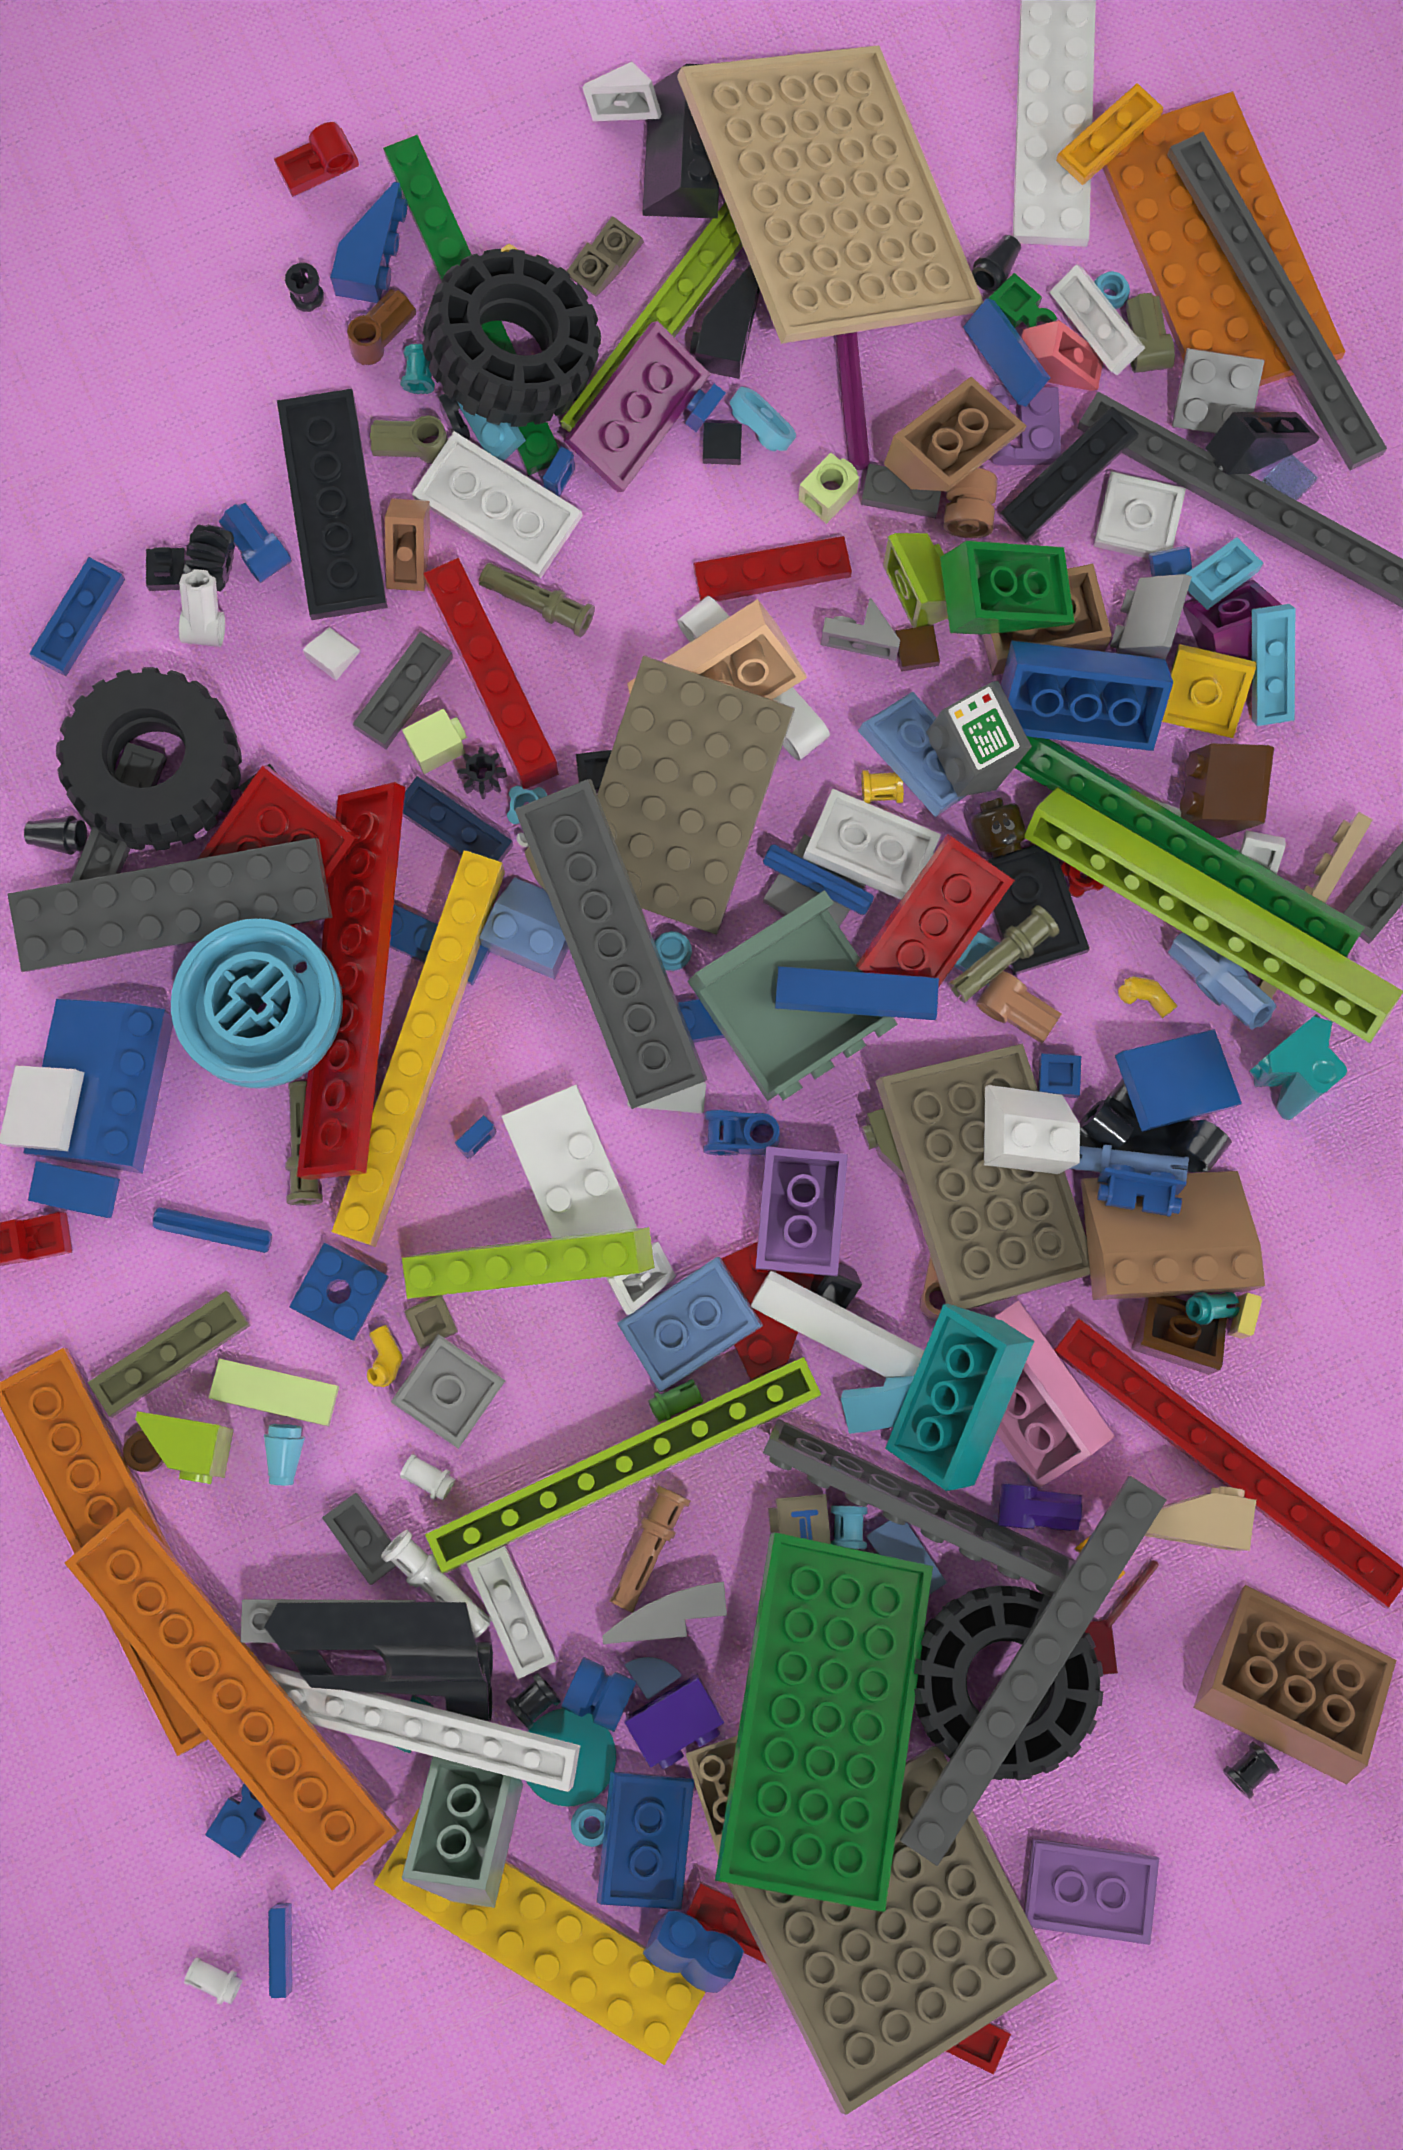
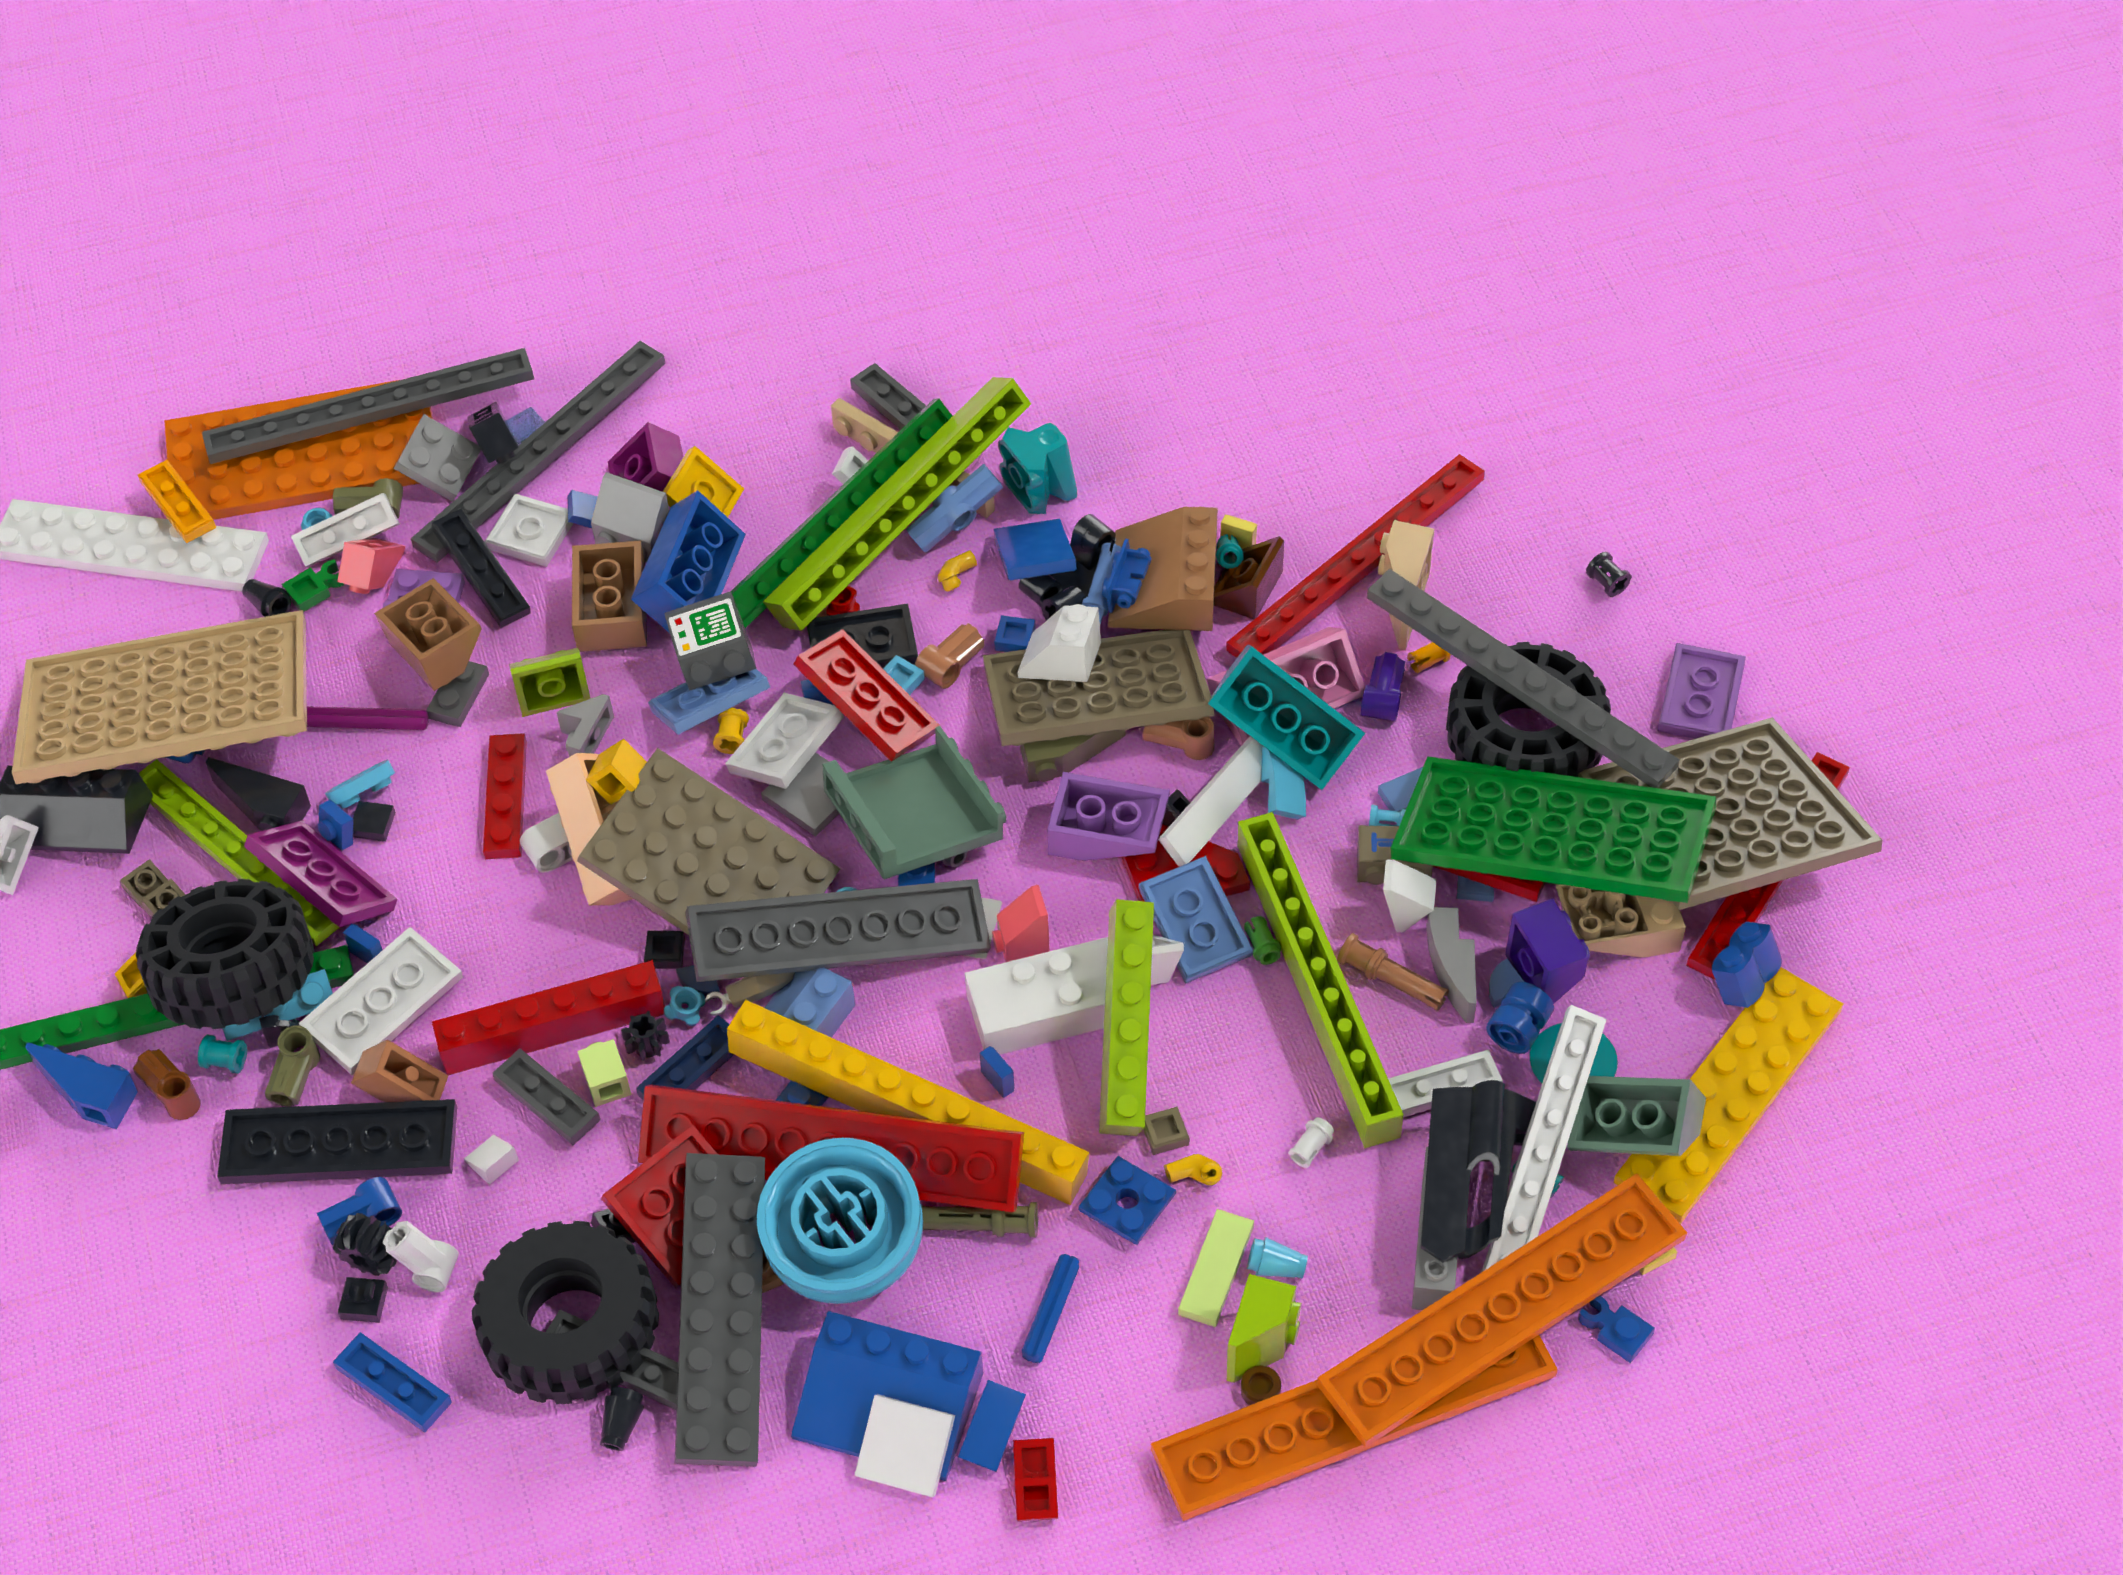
camera: 80 degrees left, 25 degrees down
olive plate [87,1291,251,1418] -> none
white pin [184,1957,242,2004] -> none
blue tile [268,1903,292,1998] -> none
black bush [285,263,324,312] -> none
dark grey plate [322,1493,397,1585] -> none
white pin [381,1530,492,1639] -> none
light grey tile [391,1334,505,1449] -> none
olive pin [479,562,595,638] -> none
black bush [506,1673,562,1729] -> none
medium azure plate [571,1803,607,1847] -> none
blue tile [597,1771,694,1910] -> none
blue piece [703,1110,781,1156] -> none
blue axle [763,844,874,915] -> none
dark grey plate [763,1419,1075,1597] -> none
blue tile [775,966,939,1020] -> none
yellowish green brick [798,453,859,524] -> none
reddish brown tile [895,625,940,671] -> none
green slope [940,541,1075,635] -> none
nougat wheel [943,468,998,538] -> none
olive pin [948,905,1059,1003] -> none
blue tile [963,298,1051,407] -> none
dark brown head [971,797,1026,858] -> none
reddish brown slope [1180,743,1274,838] -> none
medium azure plate [1185,537,1264,610] -> none
medium nougat slope [1193,1585,1397,1785] -> none
medium azure plate [1252,604,1296,726] -> none
none -> yellow brick [586,738,647,805]
none -> coral slope [992,885,1050,962]
none -> white slope [1383,860,1437,932]

